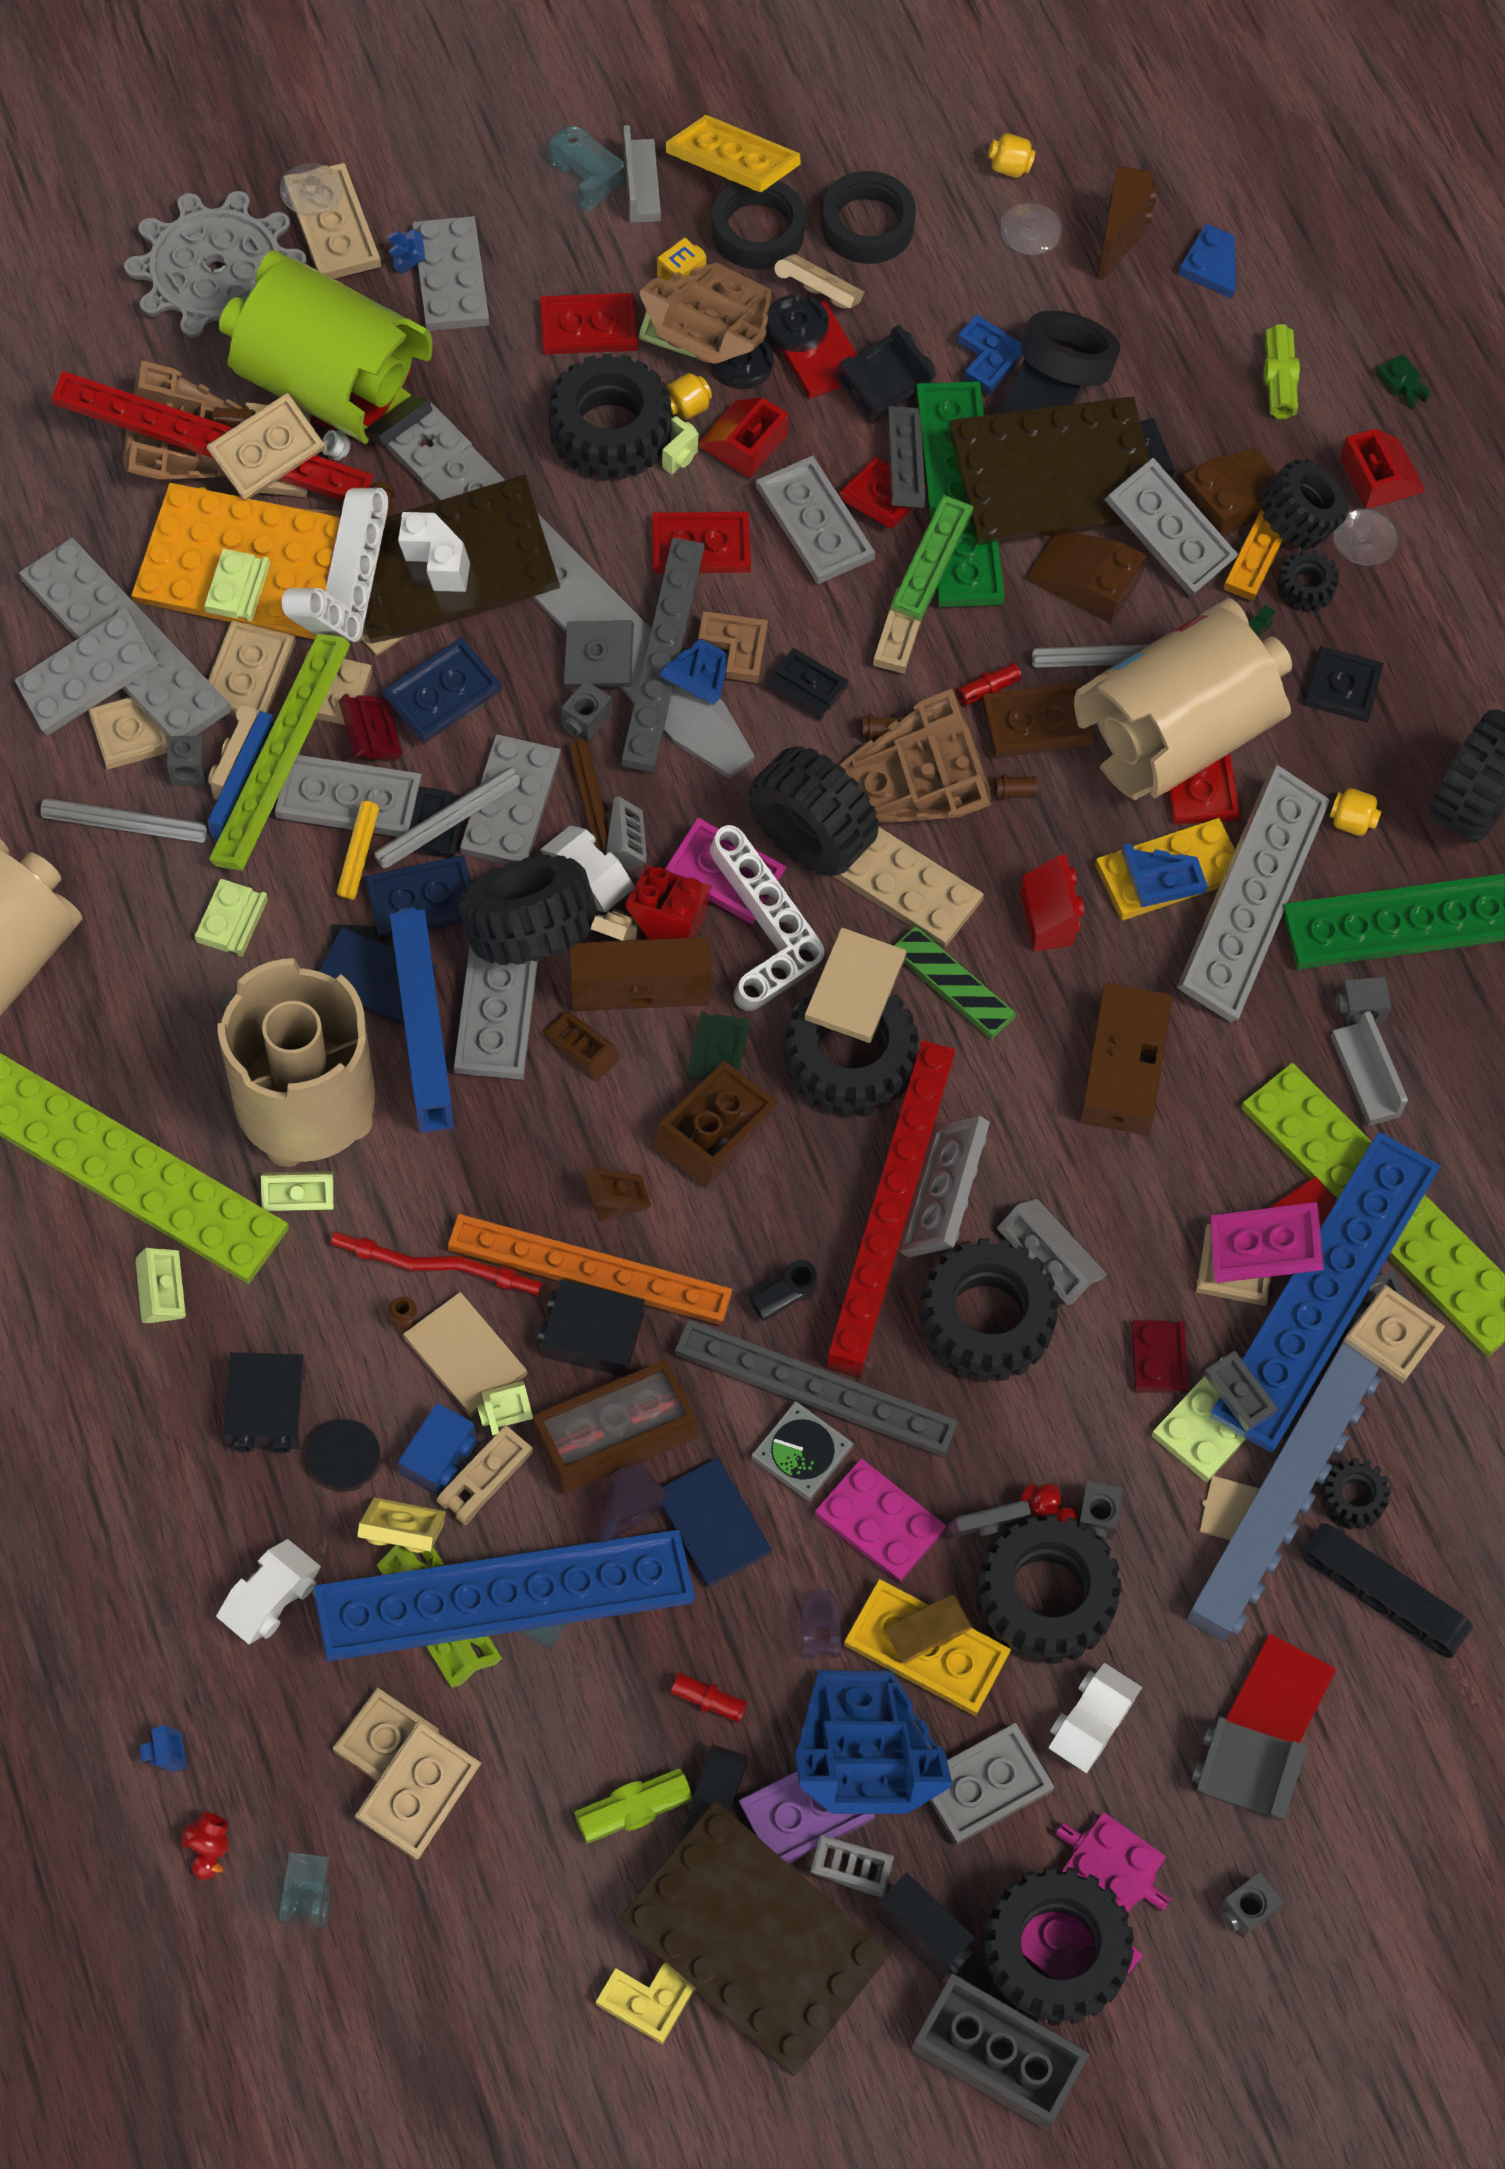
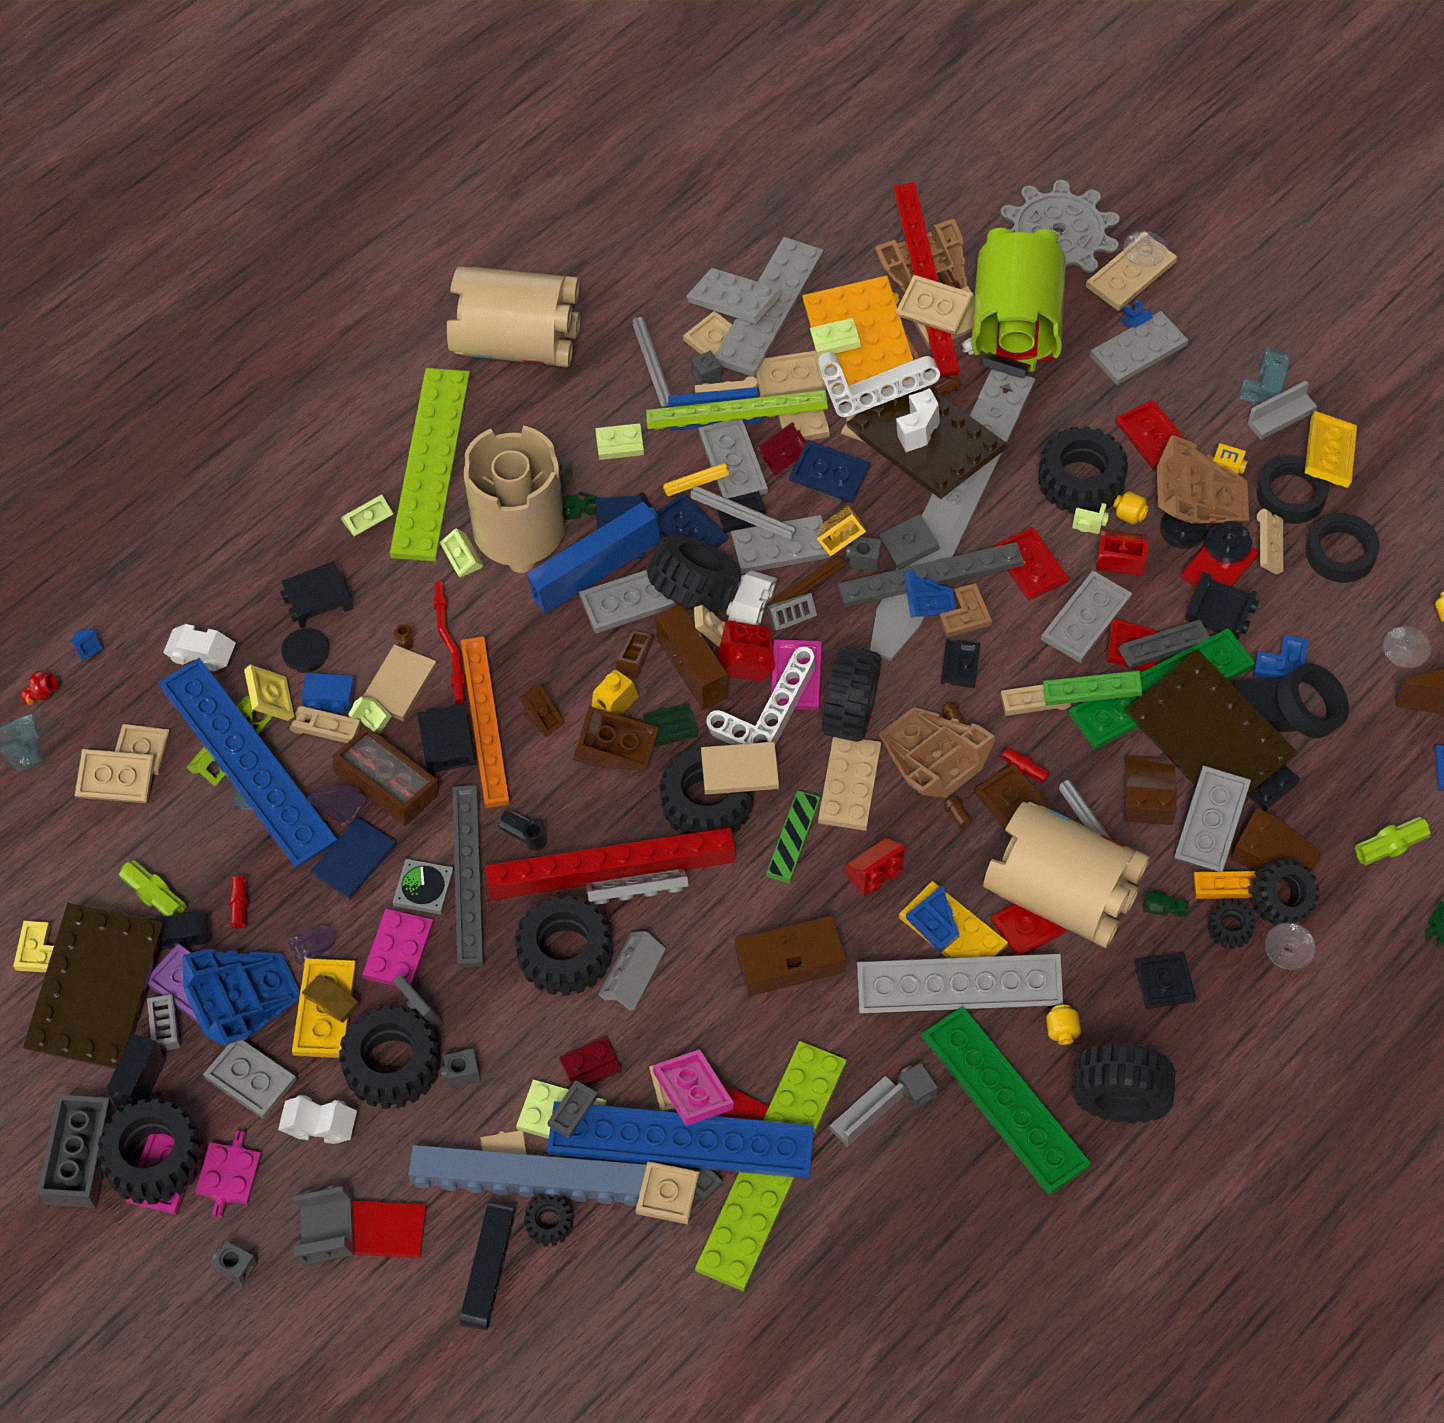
camera: 70 degrees right, 5 degrees down
red animal [1020,1483,1079,1527] -> none
red slope [1340,428,1425,510] -> none
none -> yellow torso [592,670,639,716]
none -> yellow torso [817,506,866,557]

